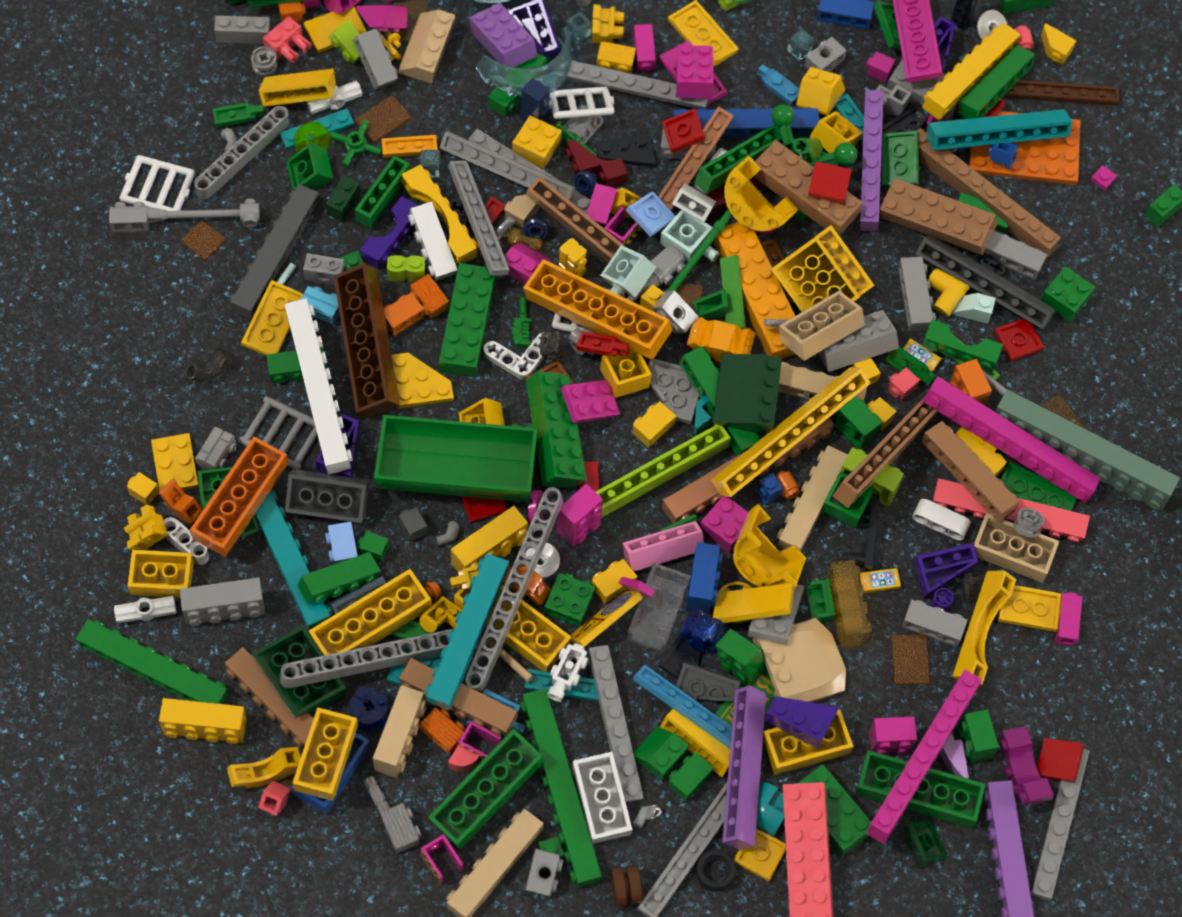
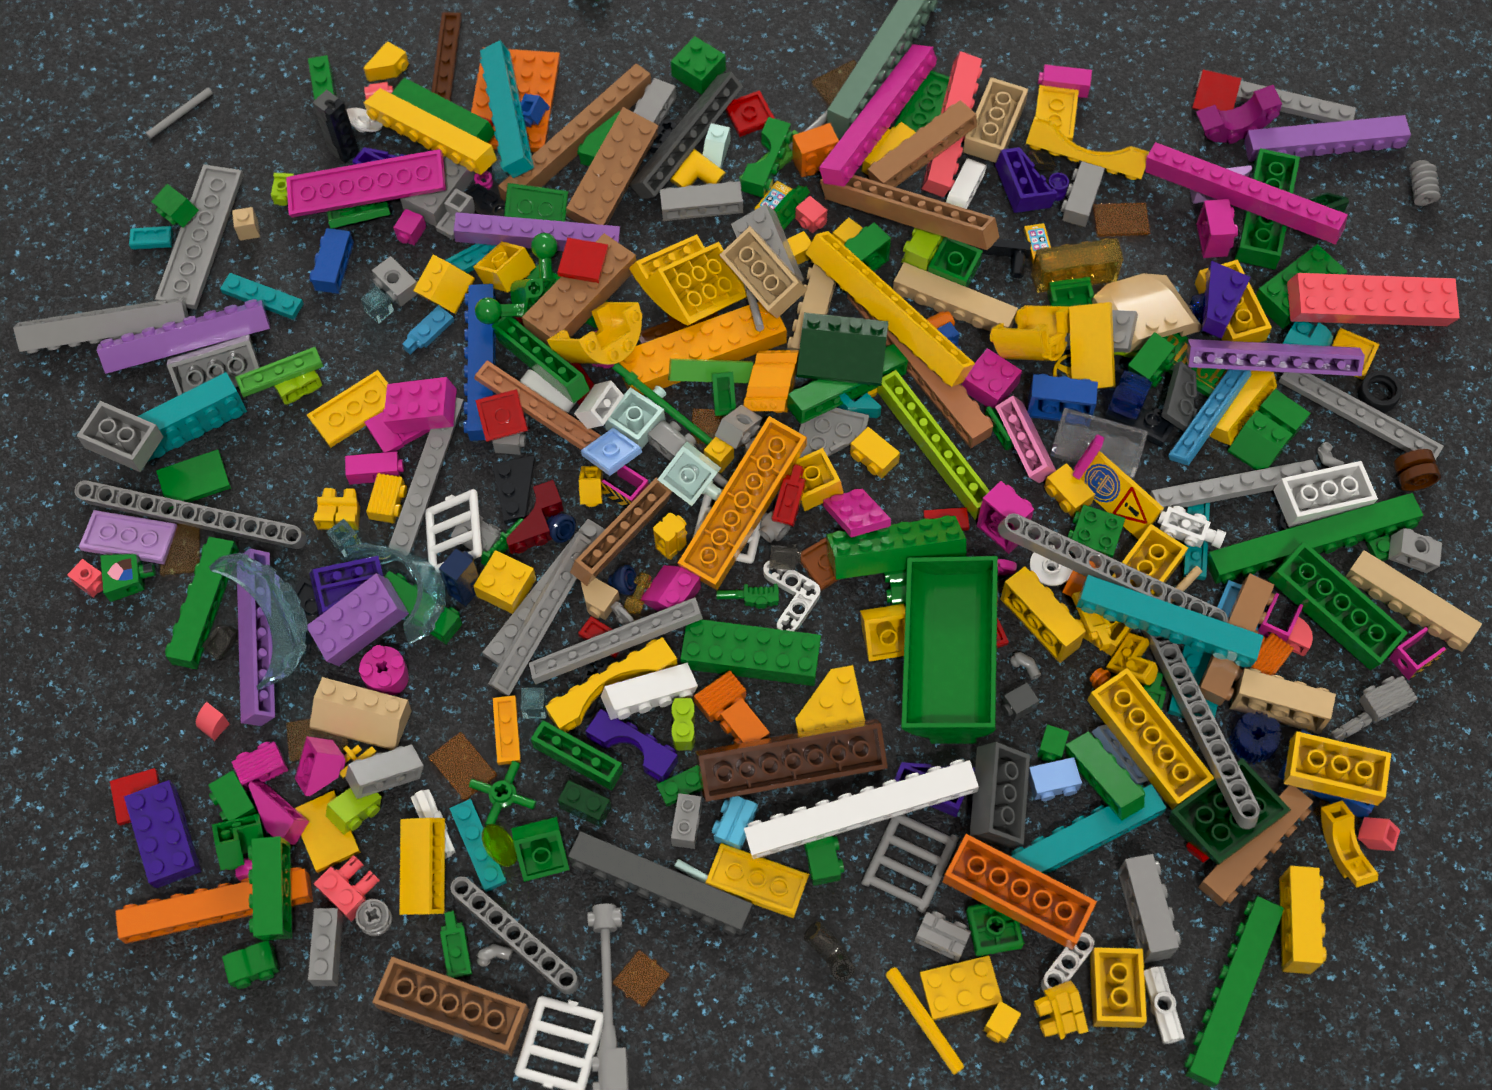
camera: 85 degrees left, 0 degrees up
orange brick [158,479,203,524] -> none
dark pink brick [586,183,617,225] -> none
green brick [957,710,999,764] -> none
light grey wheel [1013,508,1044,537] -> none
dark pink plate [1091,165,1117,191] -> none
none -> dark pink brick [359,645,409,695]
none -> medium nougat brick [372,957,529,1056]
none -> yellow axle [886,967,964,1074]

